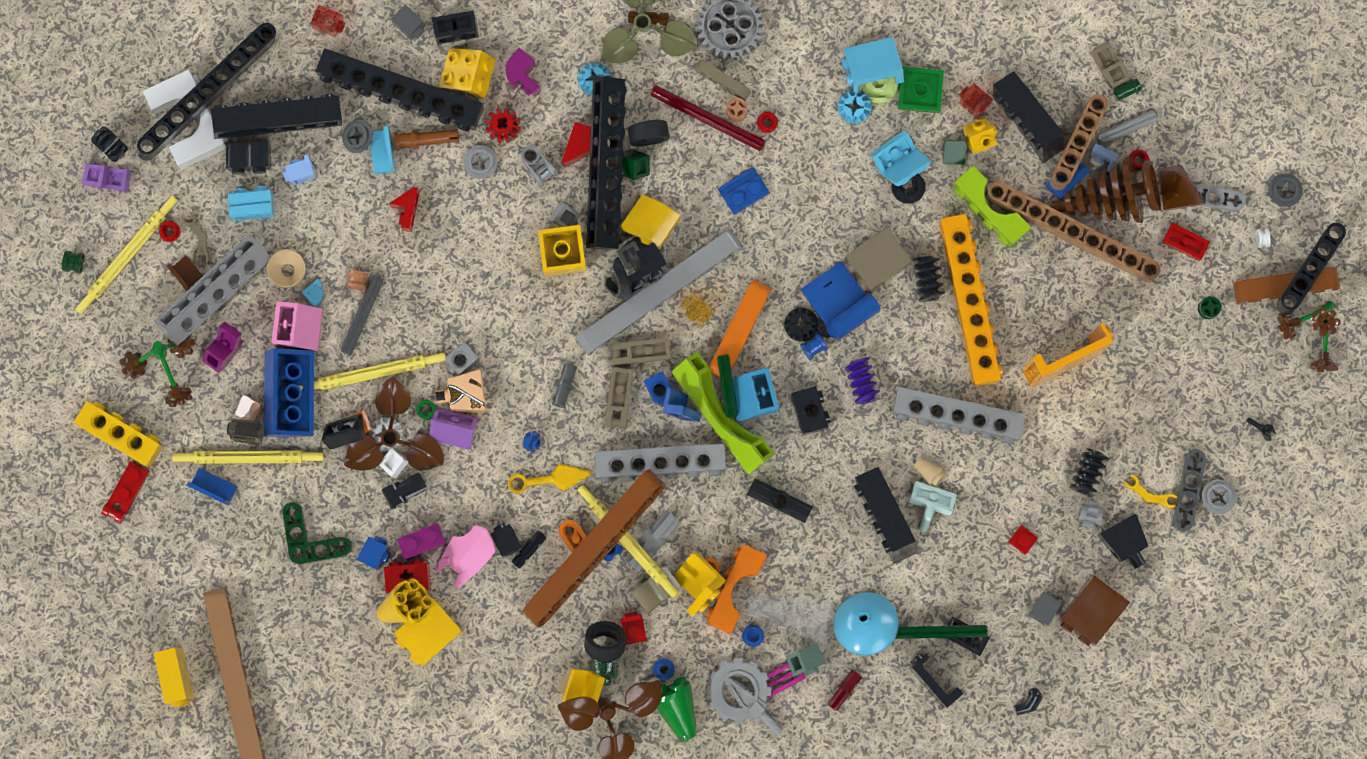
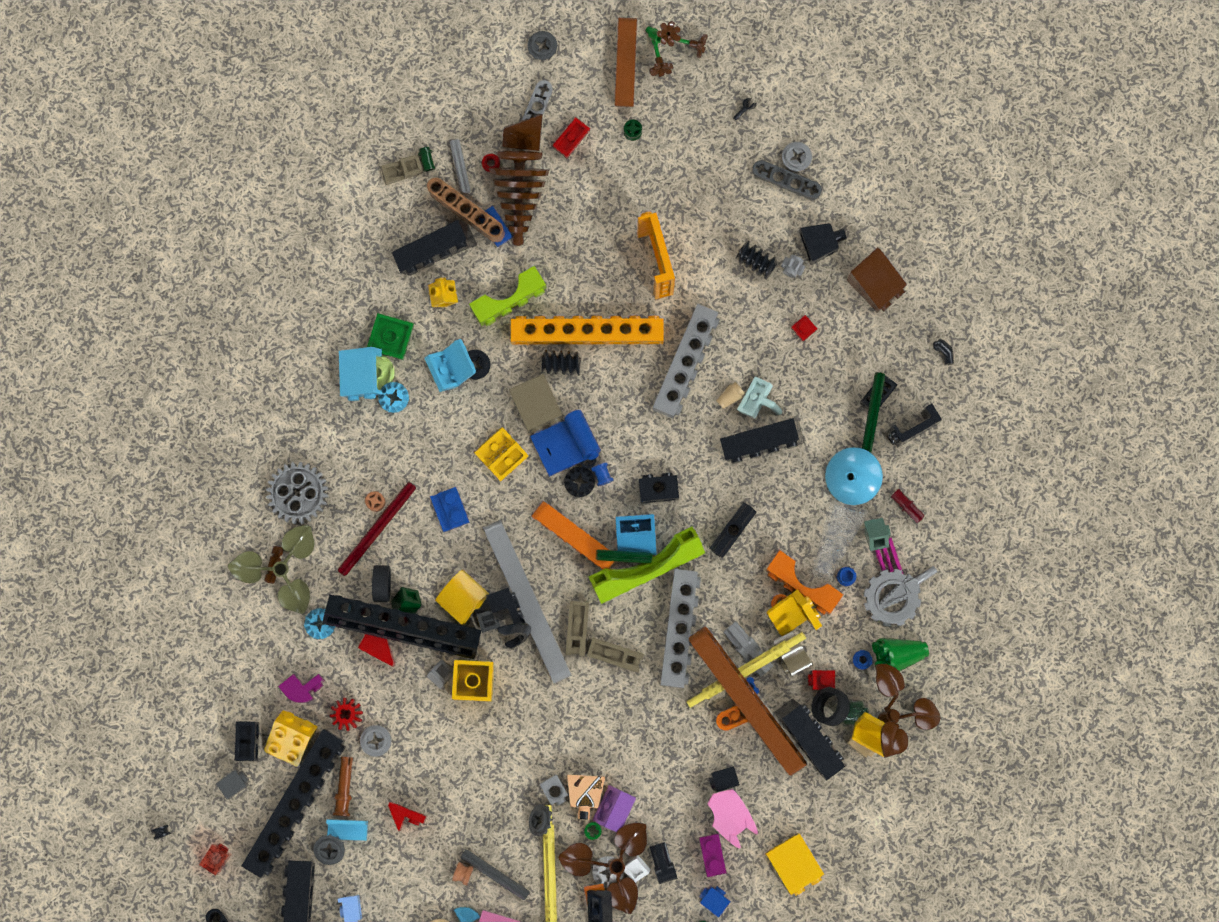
camera: 80 degrees left, 0 degrees up
yellow cone [377,579,433,623] -> none
red brick [384,560,431,594] -> none
yellow piece [508,463,591,494] -> none
black axle [512,531,546,569] -> none
light grey piece [521,145,558,187] -> none
blue plate [523,431,541,454] -> none
dark grey pin [552,363,577,408] -> none
blue brick [644,371,671,407] -> none
blue panel [663,387,701,422] -> none
clear yellow brick [680,294,714,328] -> none
dark tan beam [694,59,751,101] -> none
red plate [757,112,778,133] -> none
dark purple piece [845,357,881,405] -> none
slope [943,140,966,165] -> none
clear red brick [959,84,993,119] -> none
medium nougat beam [986,182,1161,282] -> none
dark grey brick [1028,591,1062,626] -> none
sand blue bracket [1090,143,1119,175] -> none
yellow piece [1124,475,1177,508] -> none
white bush [1255,228,1270,248] -> none
black beam [1277,223,1346,315] -> none
none -> yellow slope [474,427,529,482]
none -> dark grey gear [529,804,553,836]
none -> black wedge [774,698,845,781]

